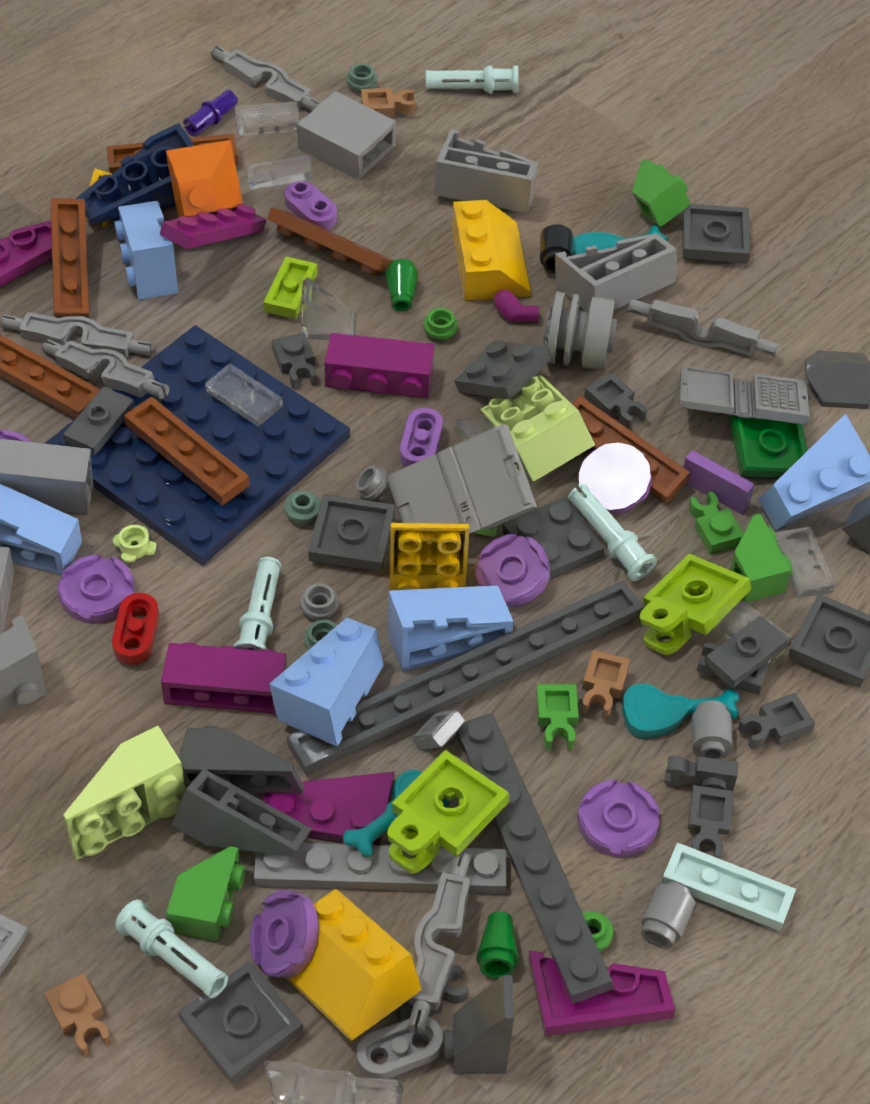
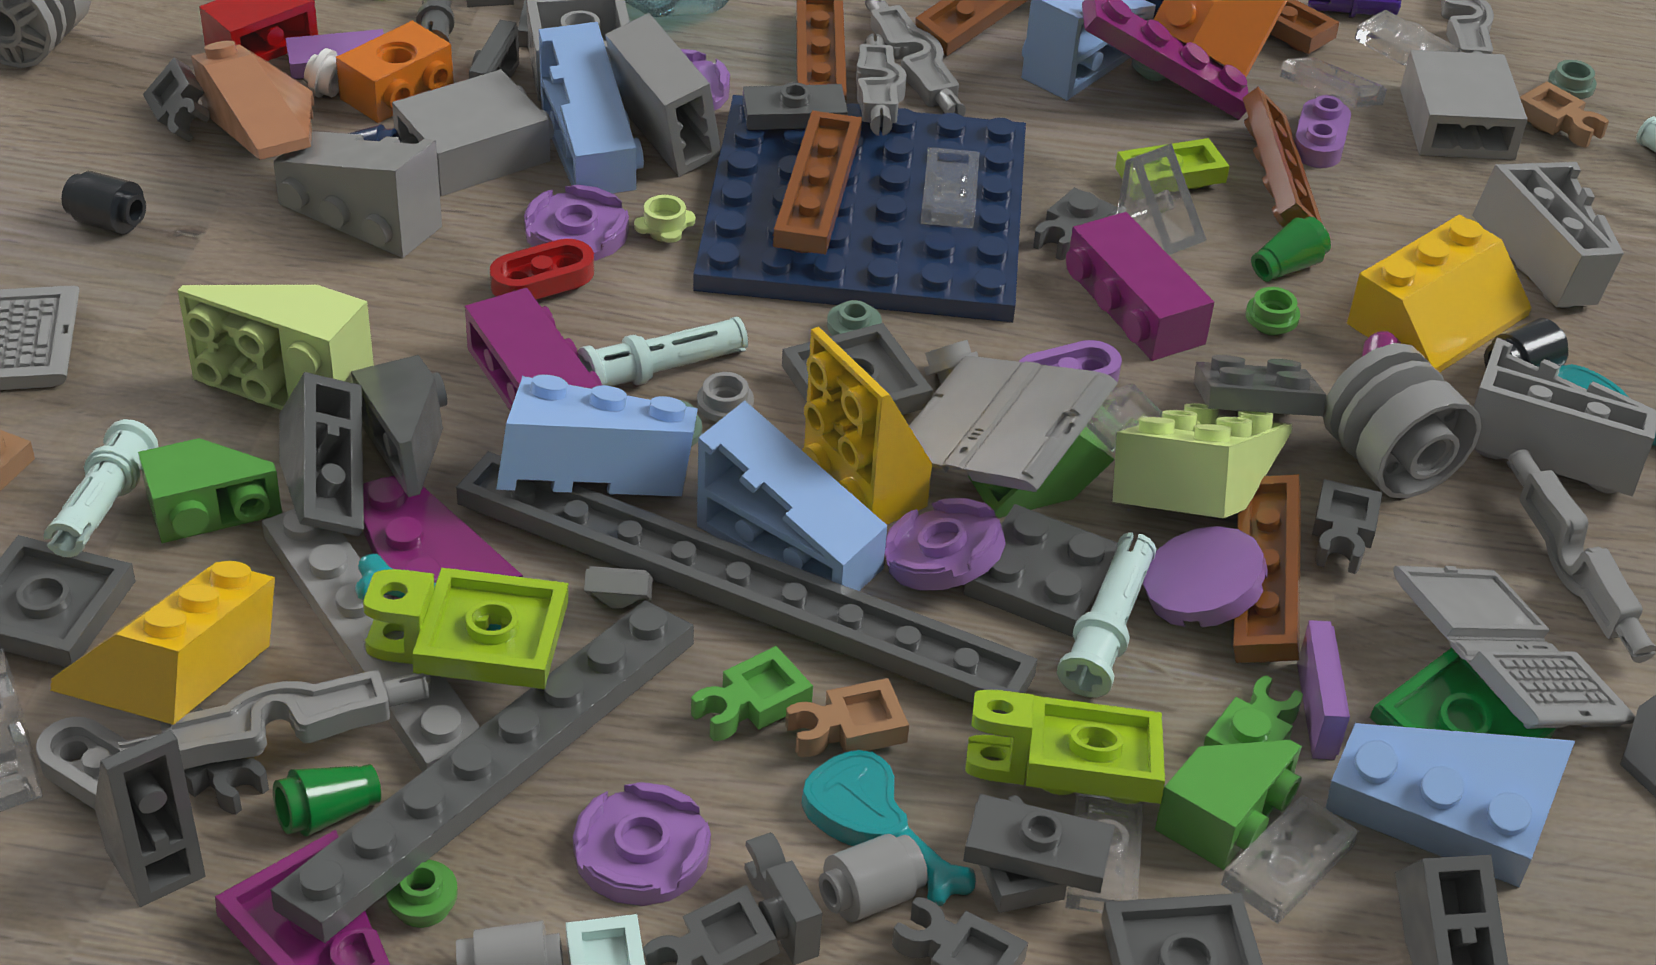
camera: 55 degrees right, 10 degrees down
medium lavender tile [249,890,319,978] -> none

